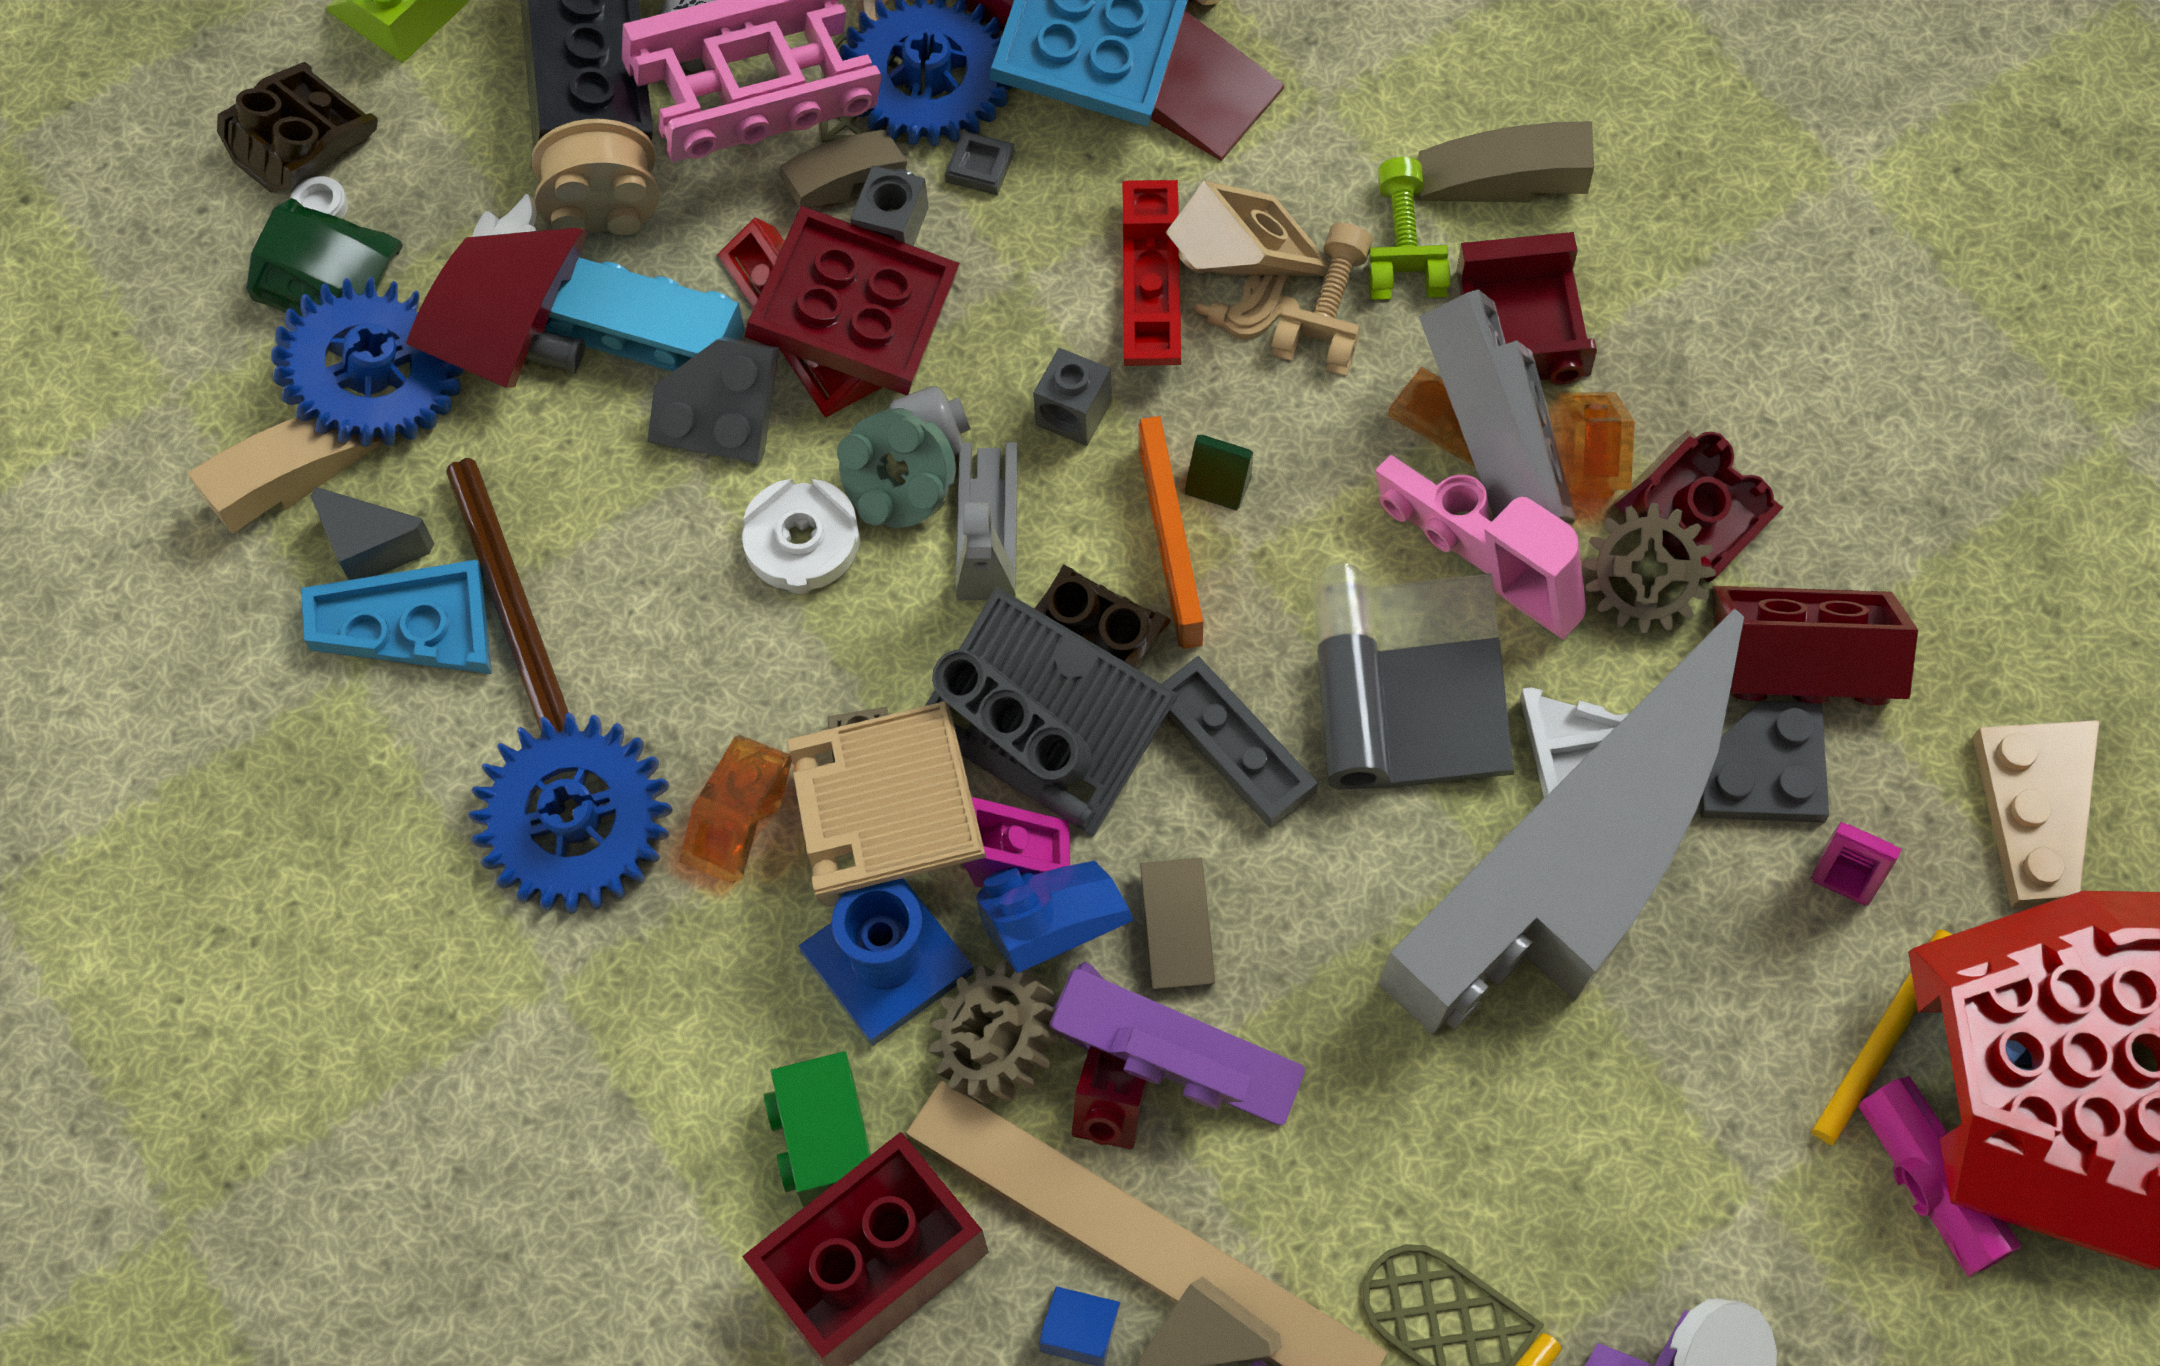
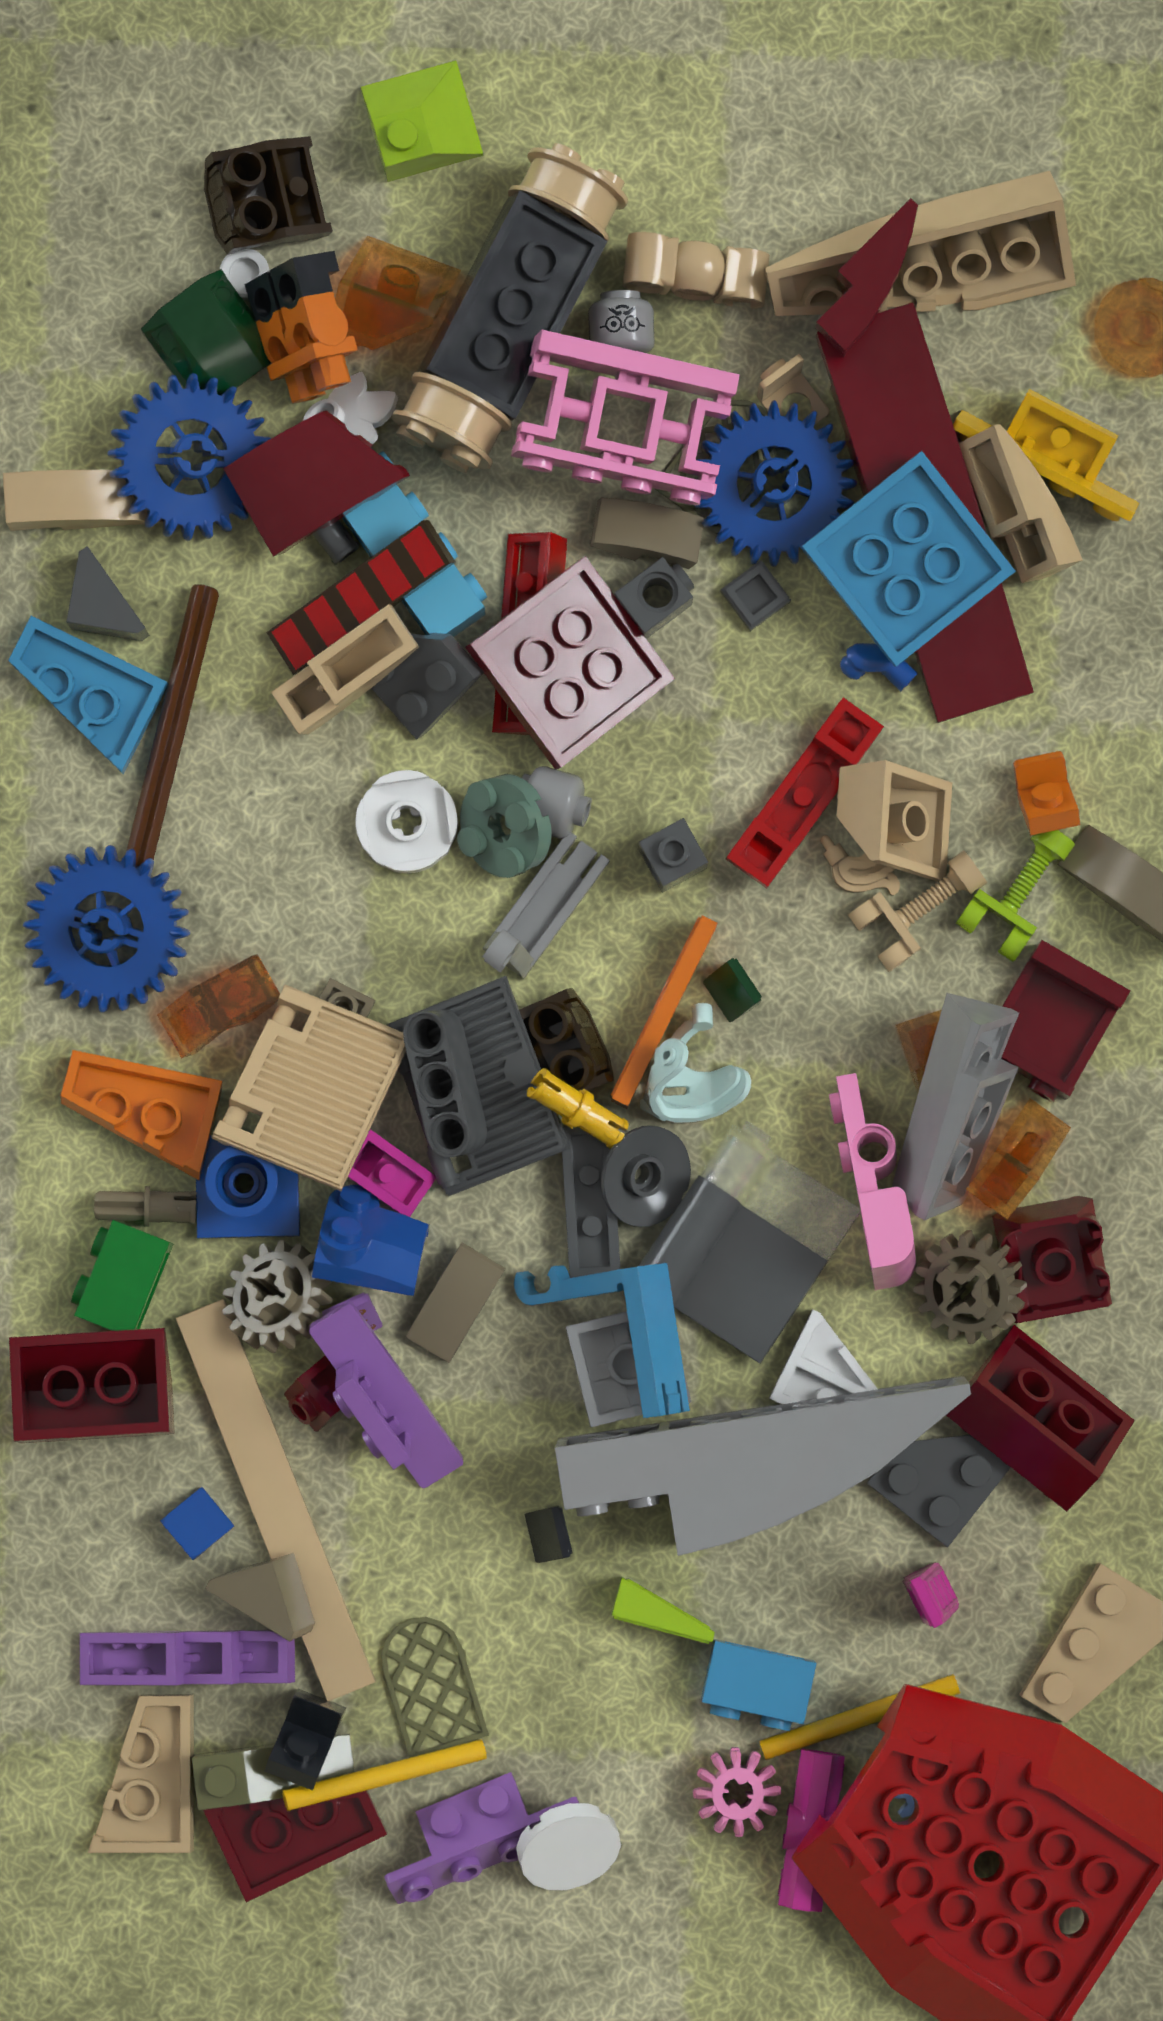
camera: 30 degrees right, 20 degrees up
none -> orange wing [61,1050,222,1181]
none -> dark tan axle [94,1186,196,1227]
none -> orange hips [244,251,358,404]
none -> tile [266,520,456,675]
none -> tan slope [271,604,419,735]
none -> clear orange slope [335,236,461,350]
none -> dark azure hinge [514,1263,690,1418]
none -> black slope [525,1505,573,1563]
none -> yellow pin [526,1068,629,1149]
none -> light grey container [565,1311,691,1427]
none -> dark grey dish [601,1125,691,1227]
none -> lime slope [611,1576,715,1644]
none -> light aqua helmet [640,1003,751,1123]
none -> bright pink gear [693,1747,781,1837]
none -> dark azure piece [701,1639,817,1731]
none -> blue arm [840,643,918,692]
none -> orange bracket [1013,751,1080,836]

